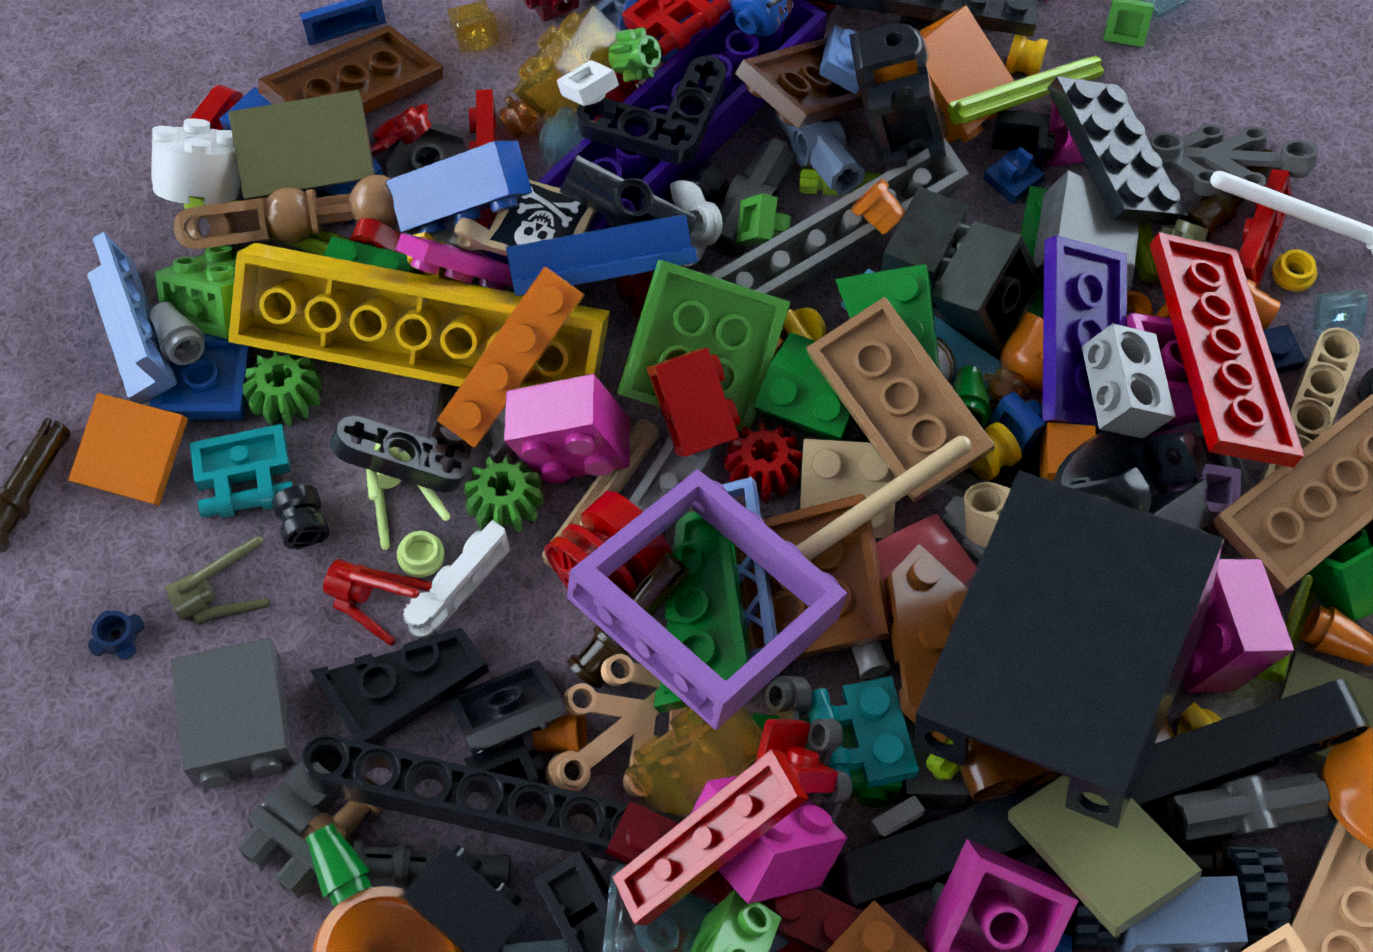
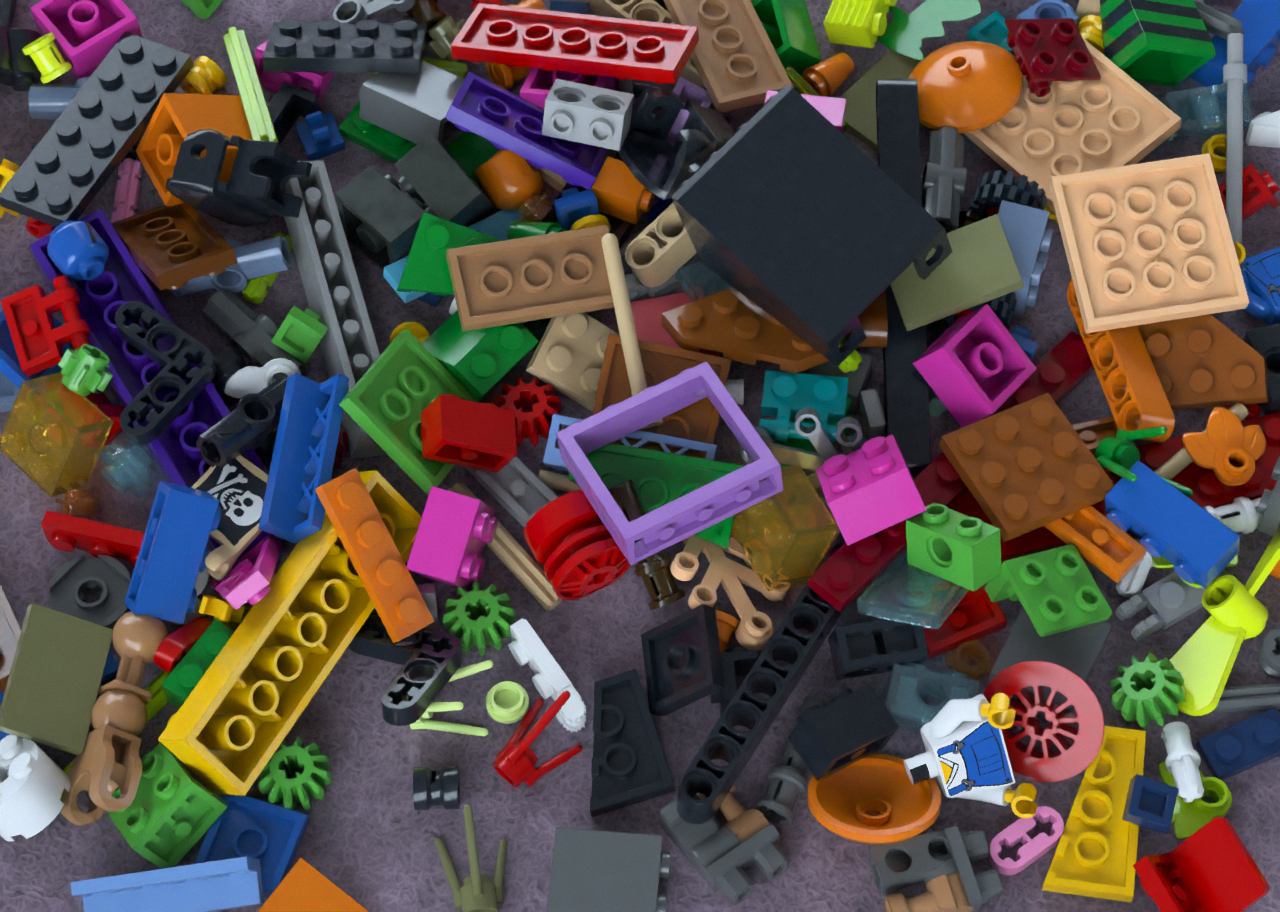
camera: 70 degrees left, 0 degrees up
light grey cone [149,302,205,365] -> none
teal plate [189,424,294,519] -> none
green cone [305,823,373,908] -> none
red plate [371,103,432,157] -> none
white plate [556,60,619,106] -> none
plate [612,749,809,925] -> none
red bracket [755,719,839,793] -> none
medium blue plate [819,25,859,95] -> none
orange piece [850,178,906,235] -> none

